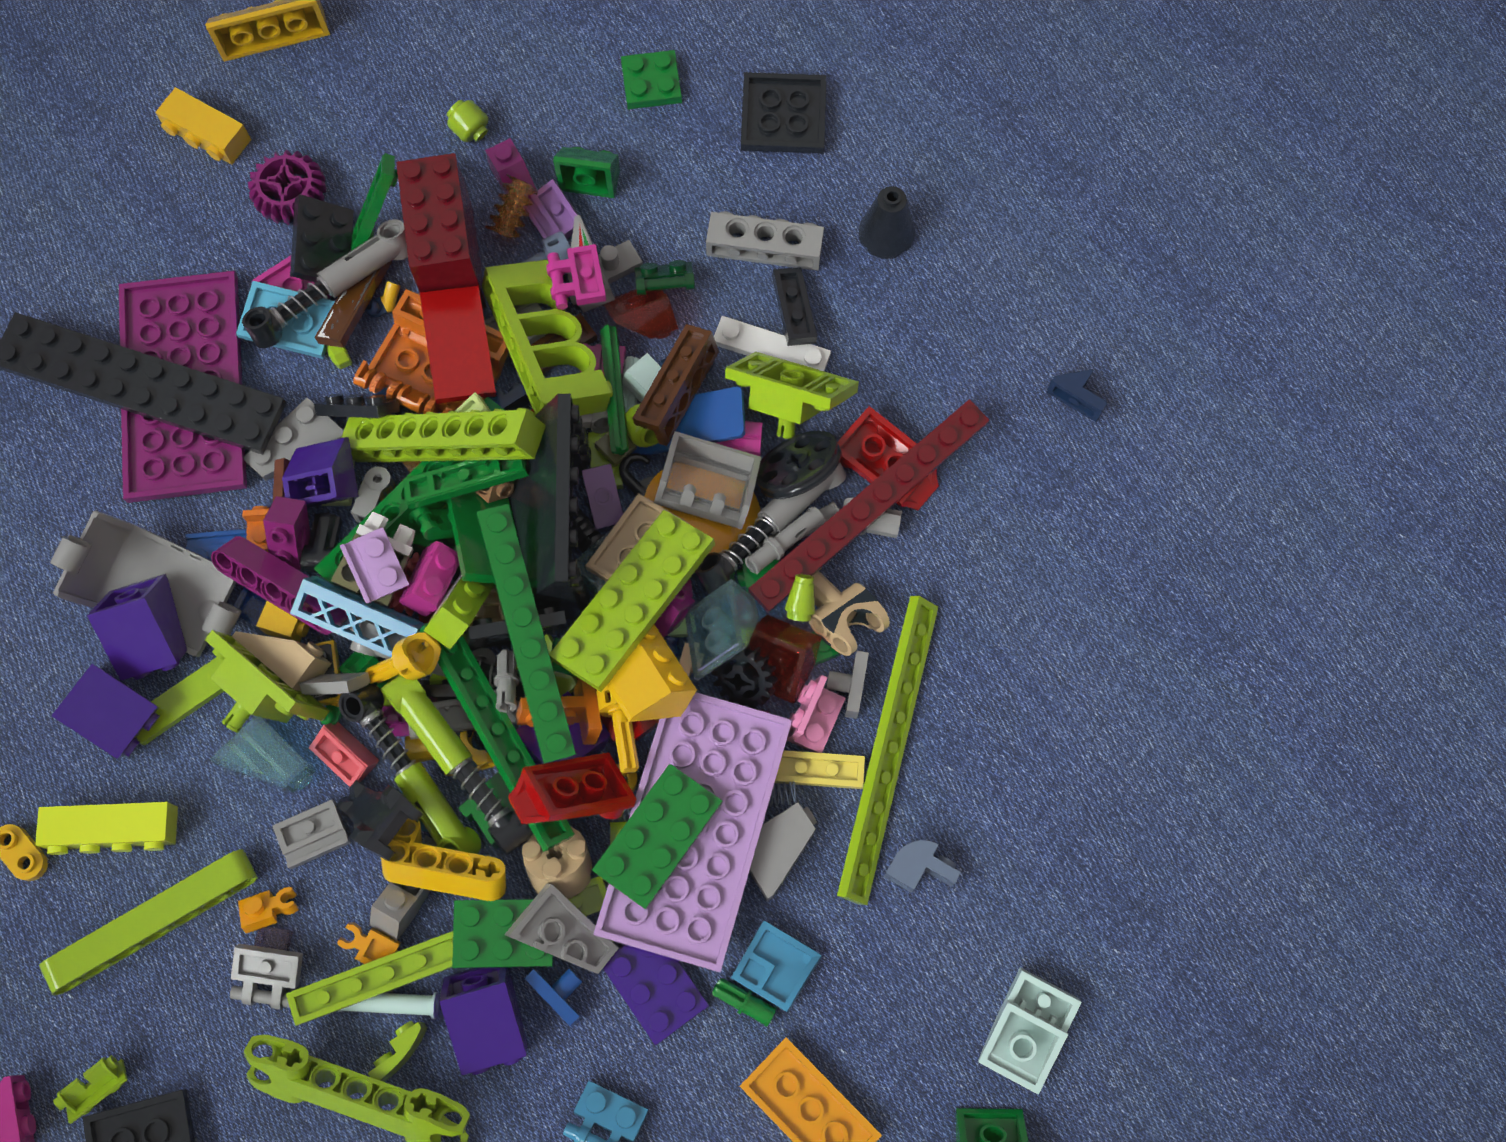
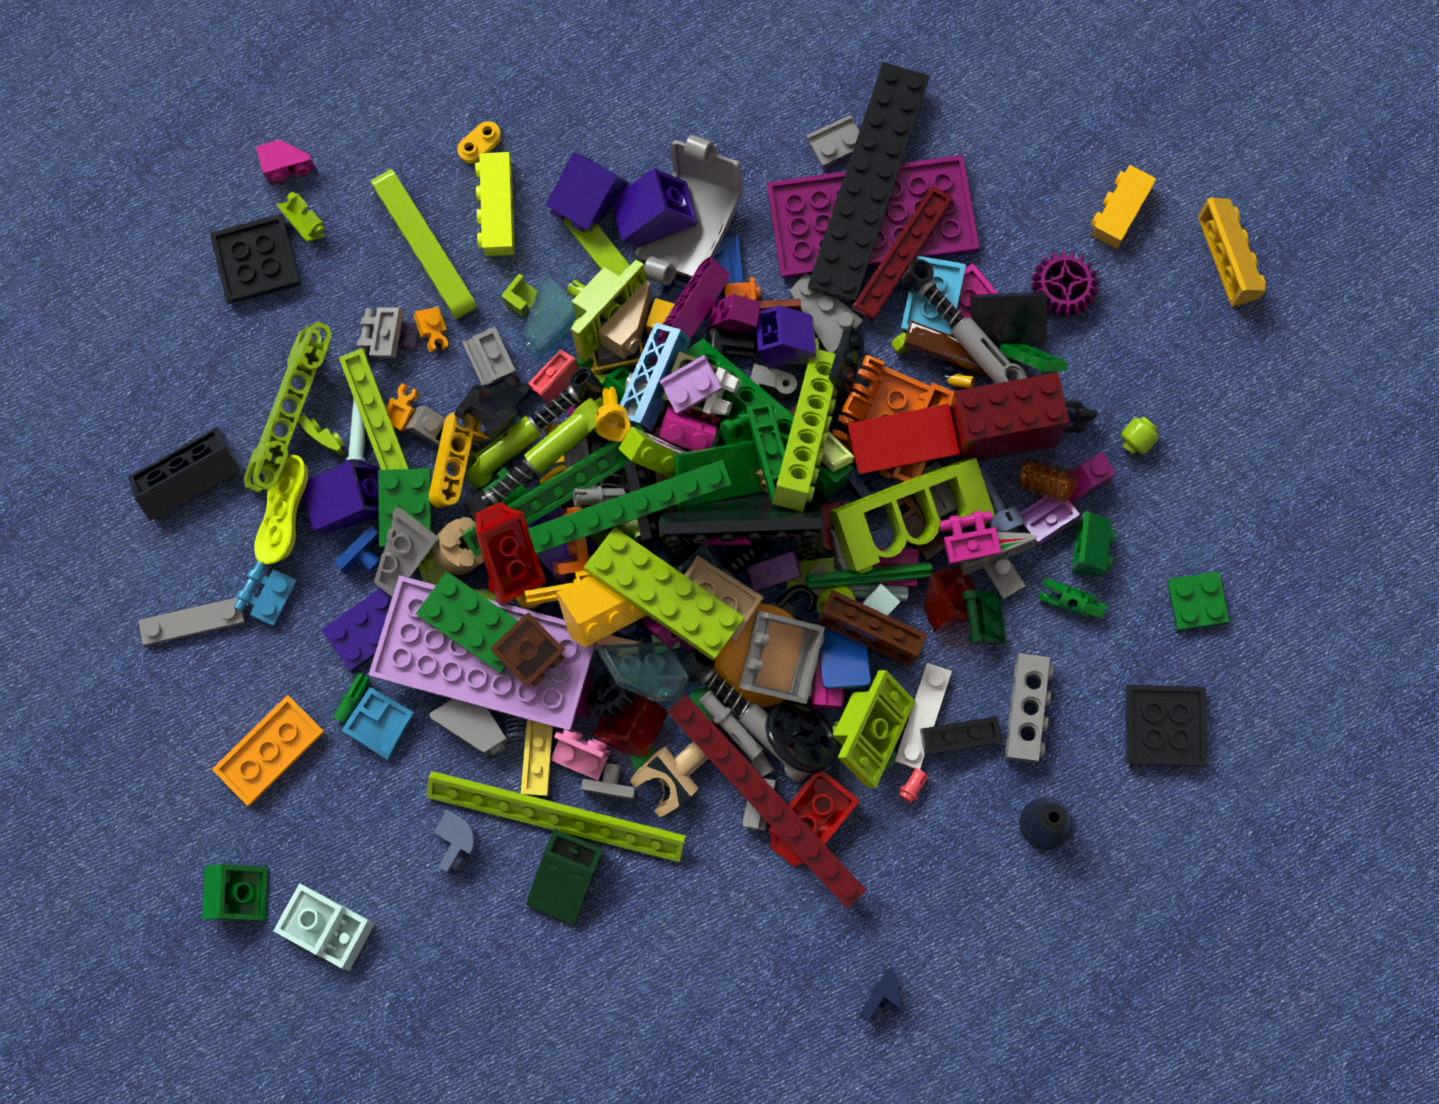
camera: 95 degrees right, 5 degrees up
light grey tile [300,672,370,695] -> none
lime cone [784,574,815,622] -> none
none -> neon yellow plate [254,455,308,564]
none -> reddish brown plate [490,612,565,687]
none -> lime panel [501,273,541,318]
none -> dark green slope [526,829,605,925]
none -> light grey plate [806,115,859,169]
none -> dark red tile [852,185,954,322]
none -> coral pin [898,768,929,804]
none -> green hinge [1038,578,1106,618]

